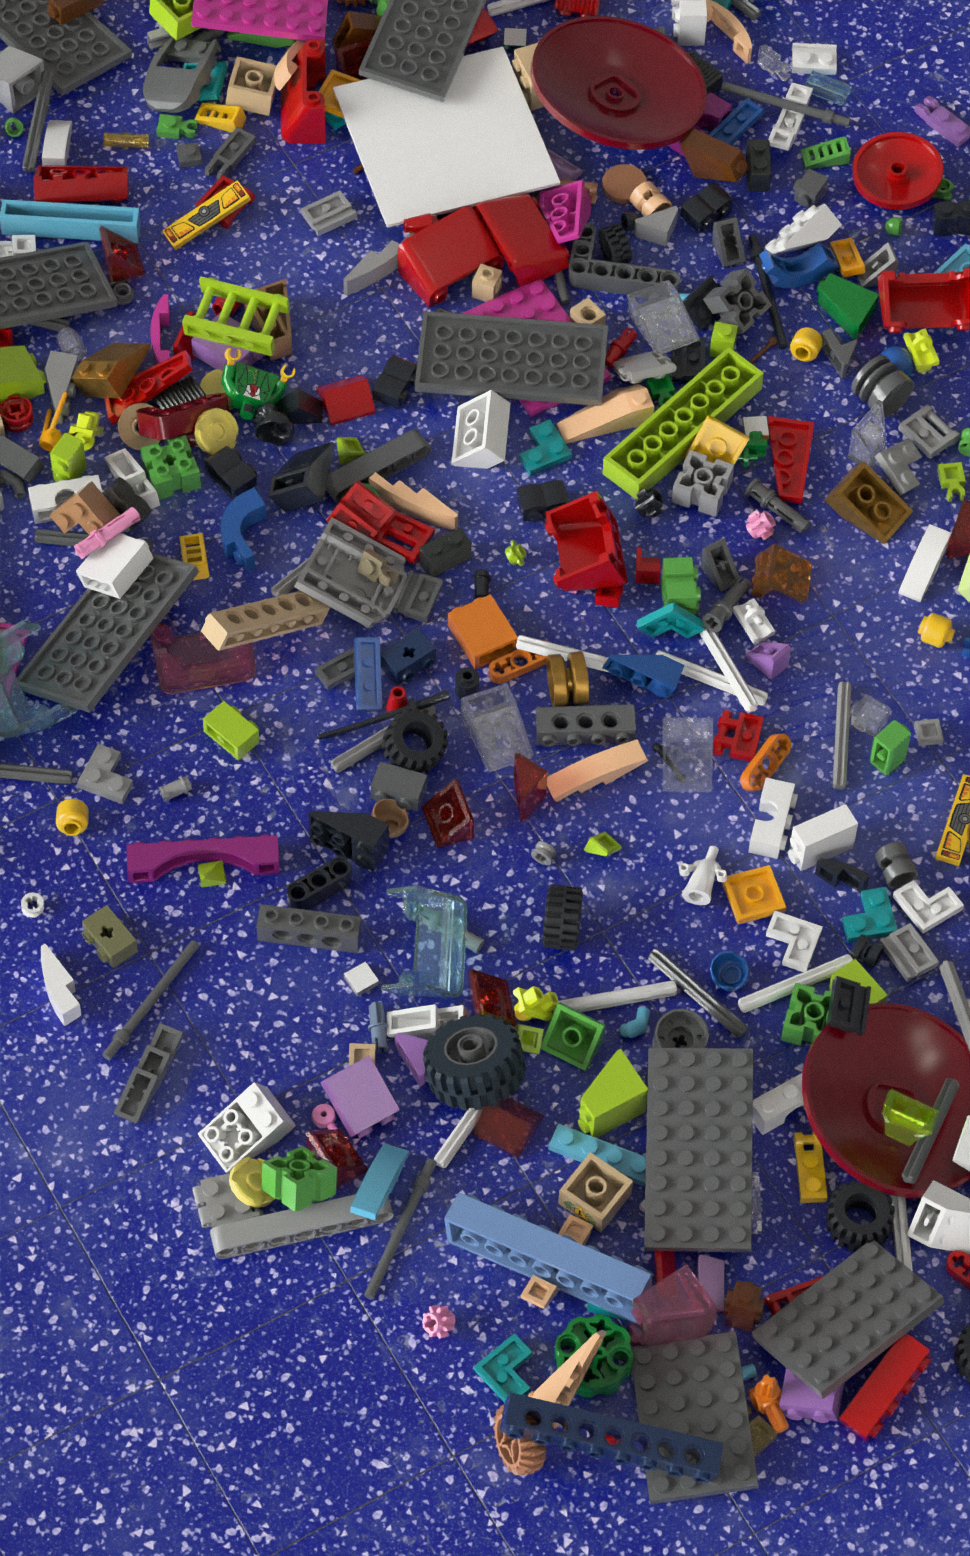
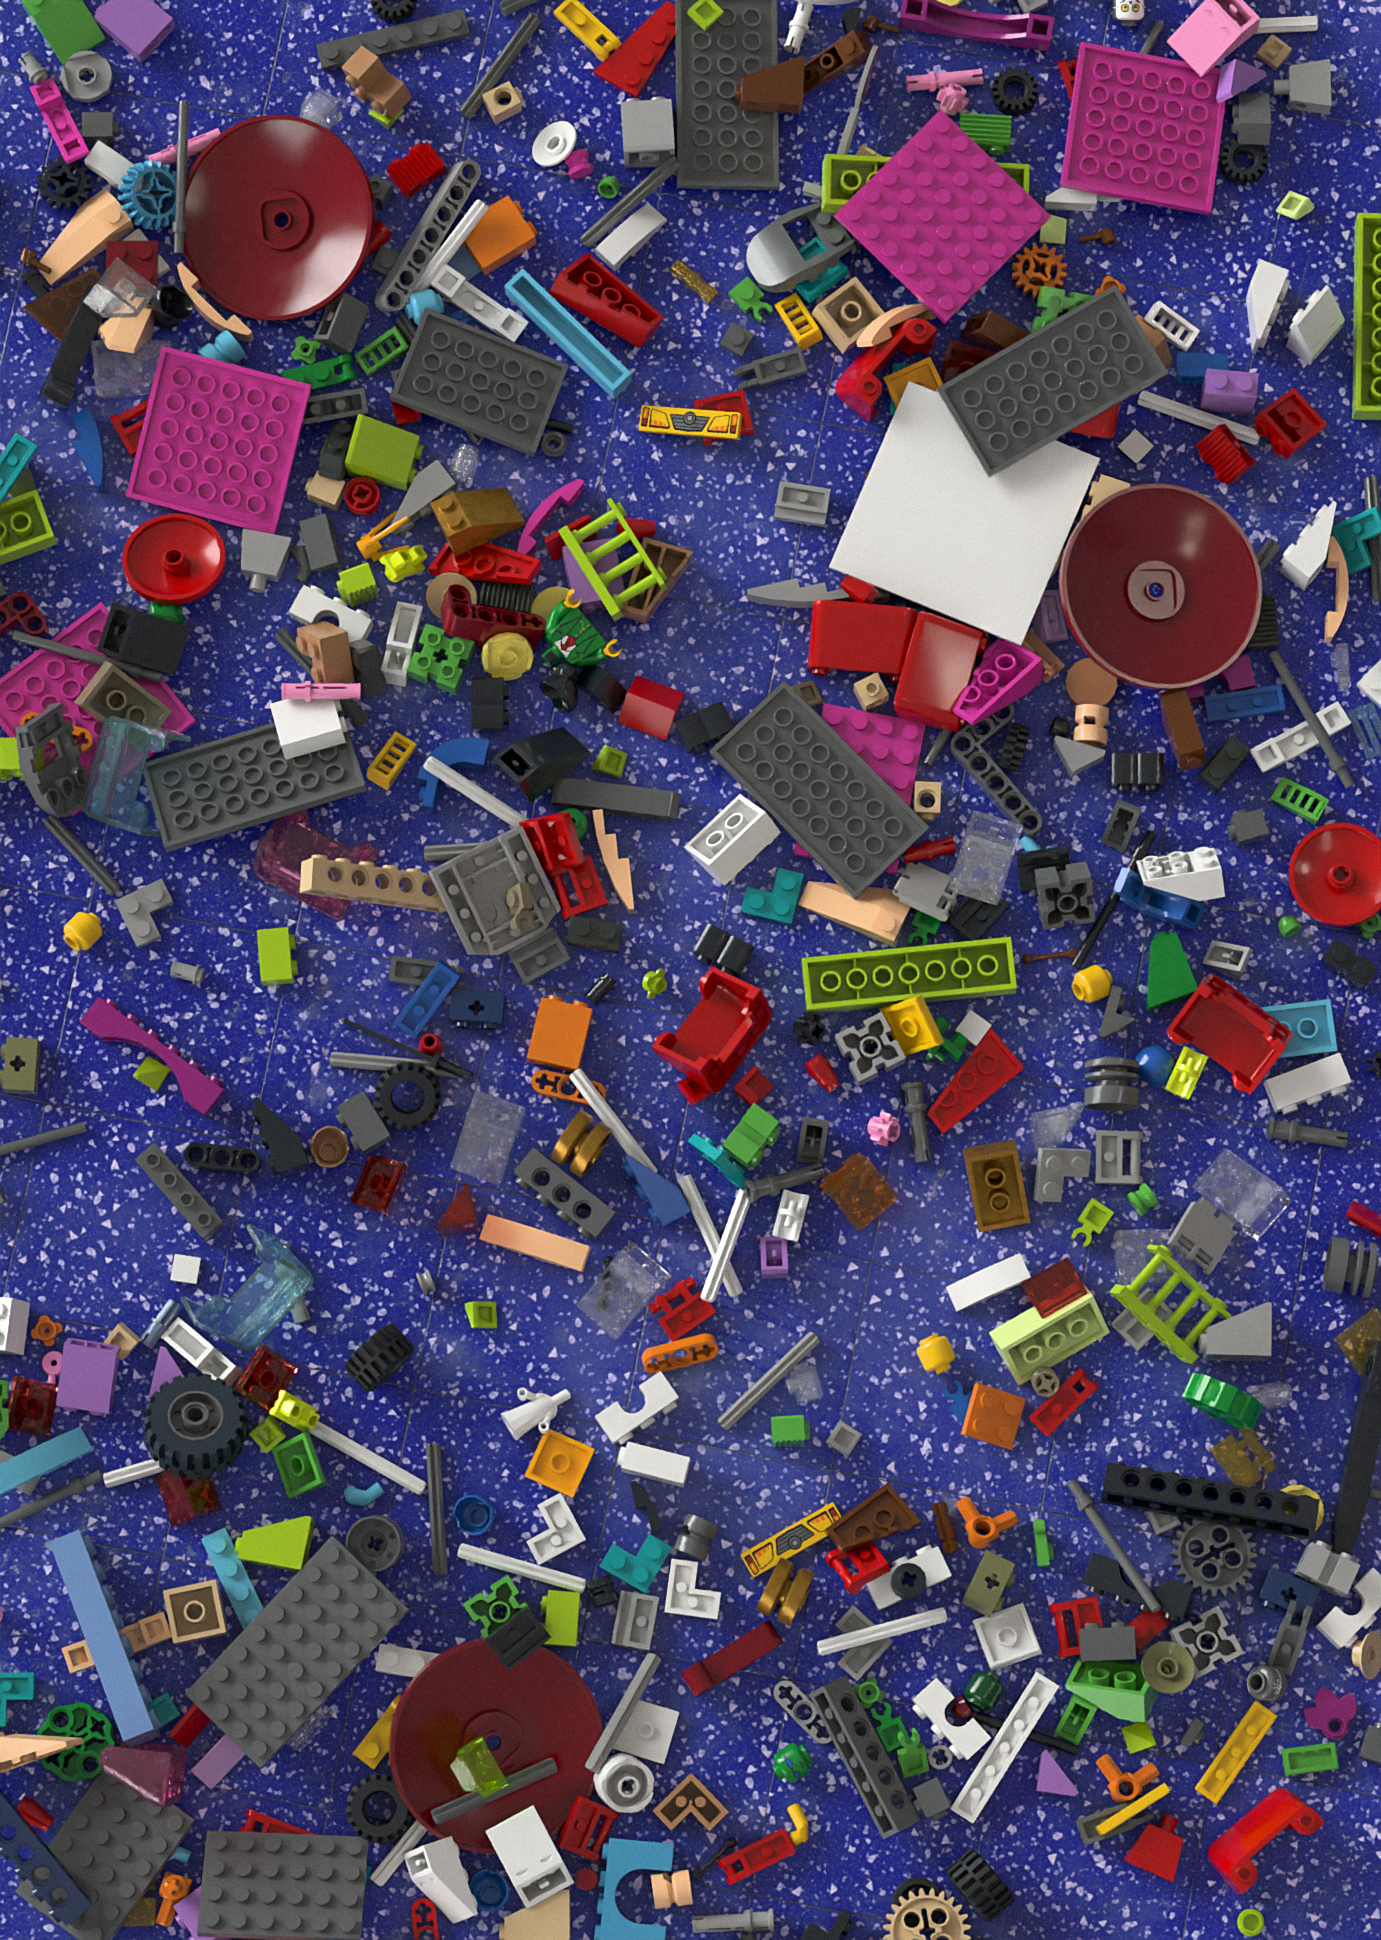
camera: 45 degrees right, 20 degrees up
clear red slope [99,226,145,282] -> none
black brick [455,667,480,702] -> none
lime brick [709,321,738,357] -> none
reddish brown brick [723,1281,765,1333] -> none
light orange plate [830,237,865,278] -> none
none -> orange plate [31,1315,63,1347]
none -> white axle [423,756,528,828]
none -> red cone [804,1053,840,1093]

